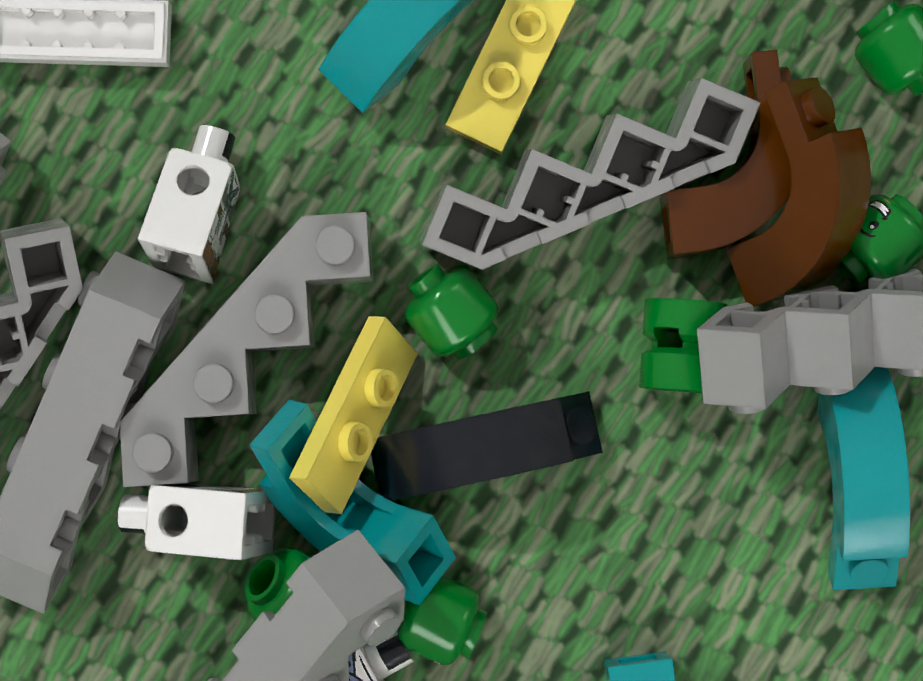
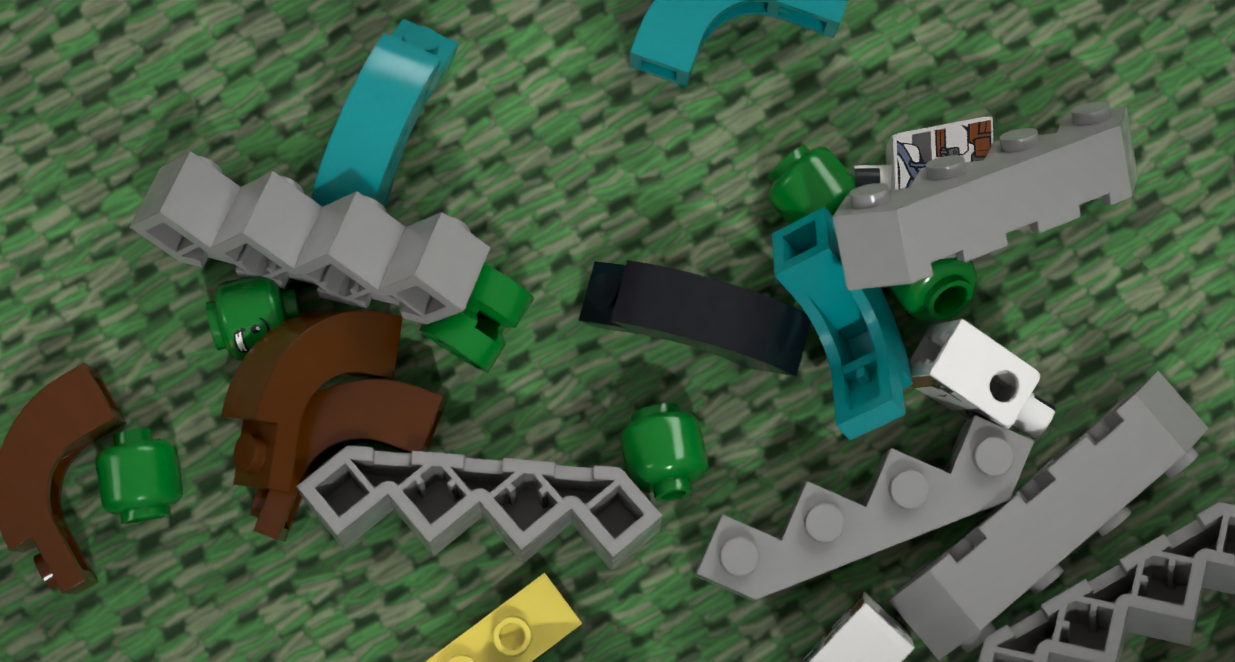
camera: 160 degrees left, 5 degrees down
light yellow plate [289,316,418,514] -> none

